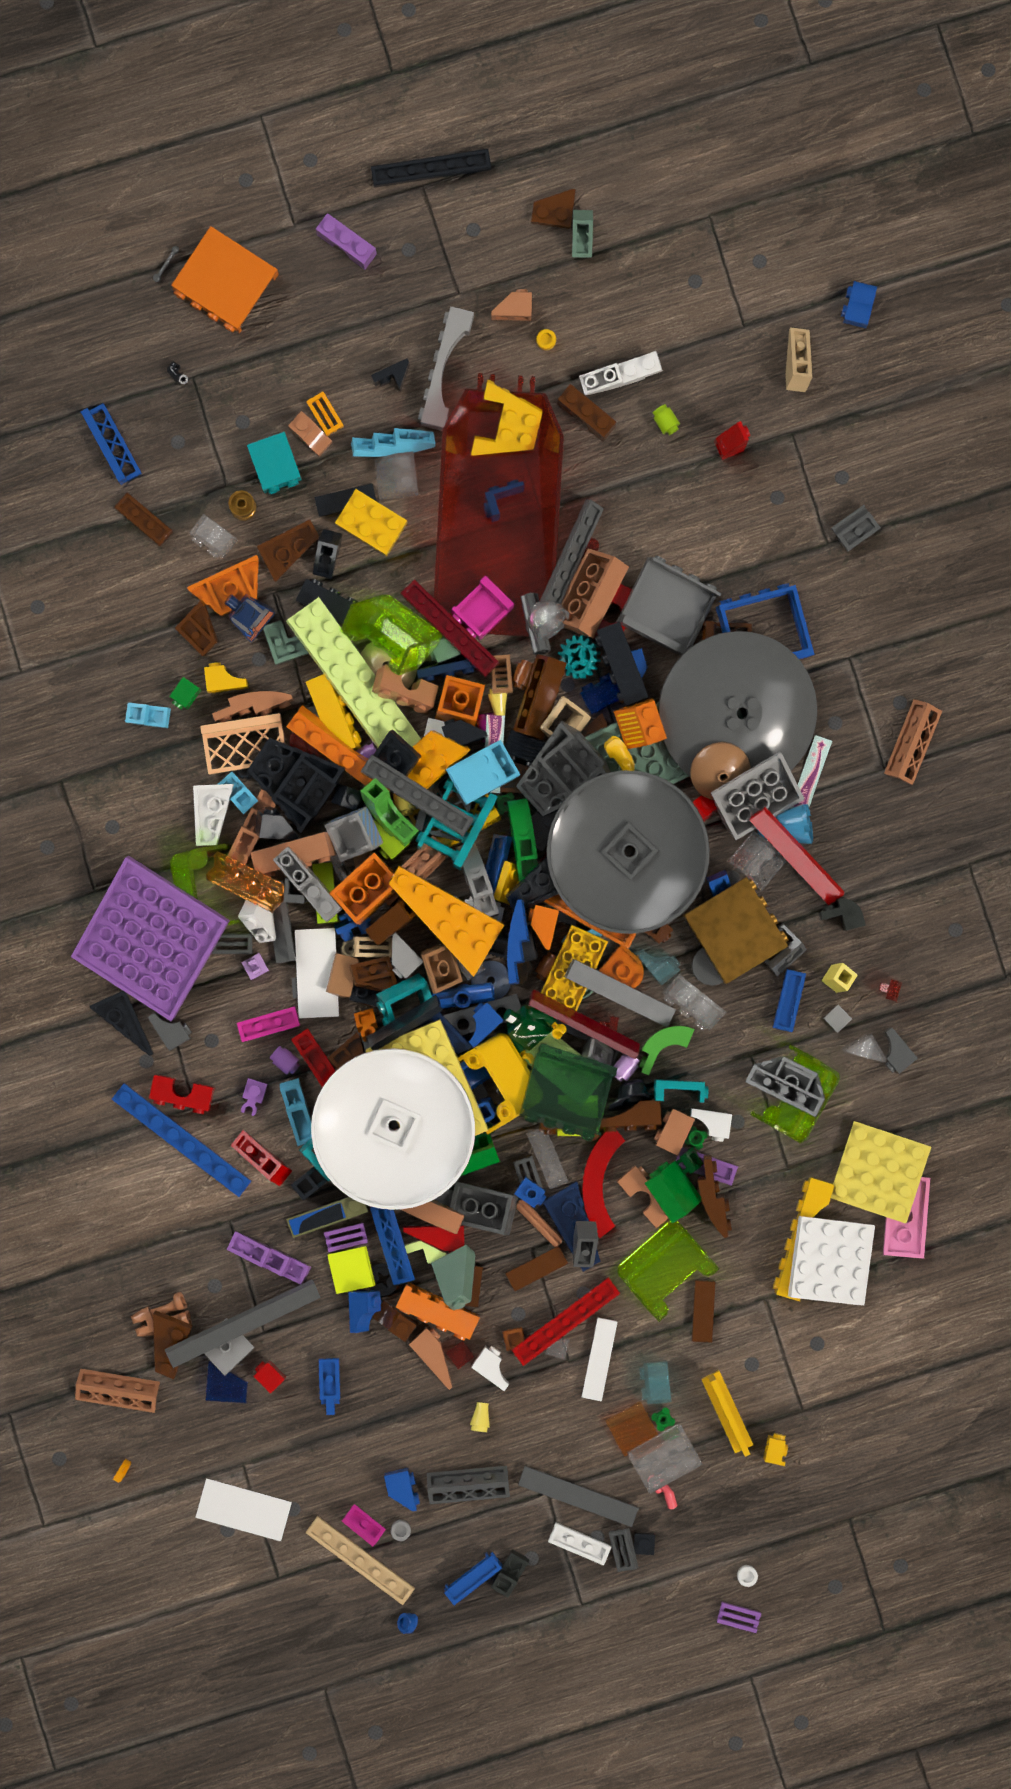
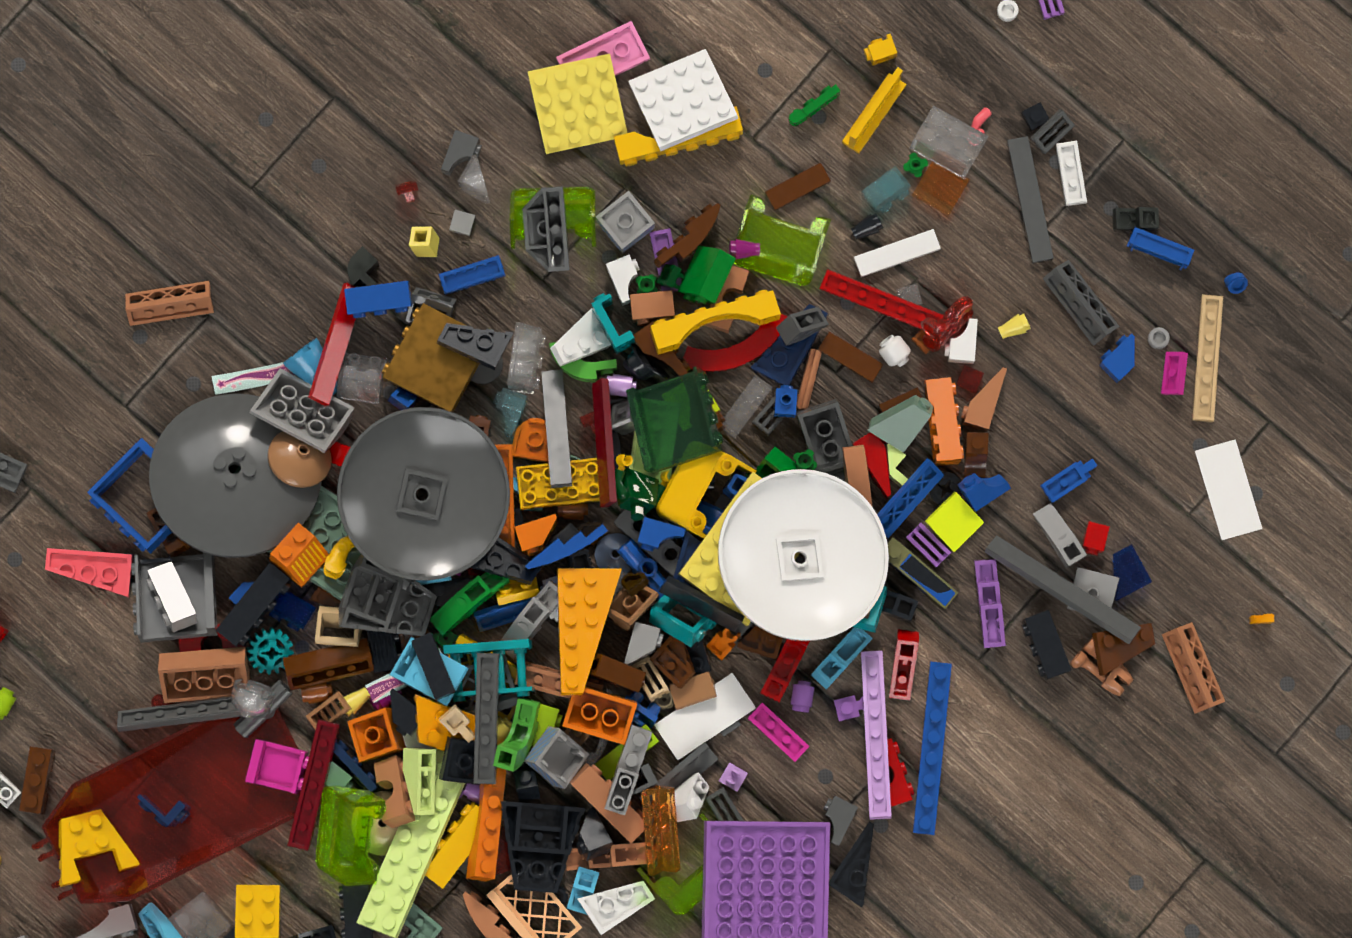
camera: 120 degrees left, 5 degrees down
none -> coral wing [45,548,133,597]
none -> brick [146,561,197,632]
none -> blue brick [344,281,413,319]
none -> yellowish green slope [403,747,436,815]
none -> black tile [411,632,456,701]
none -> black wing [437,323,513,370]
none -> tan plate [439,705,475,743]
none -> white wing [550,308,611,367]
none -> light grey container [596,191,655,254]
none -> dark brown tile [621,572,649,597]
none -> yellow arch [650,290,781,355]
none -> magenta cone [729,239,760,260]
none -> green hinge [789,84,840,127]
none -> green plate [793,449,817,470]
none -> black cone [851,213,884,240]
none -> lavender plate [861,651,892,820]
none -> white head [879,335,911,367]
none -> clear red piece [921,296,974,352]
none -> black brick [1021,610,1072,680]
none -> light grey slope [1033,503,1087,568]

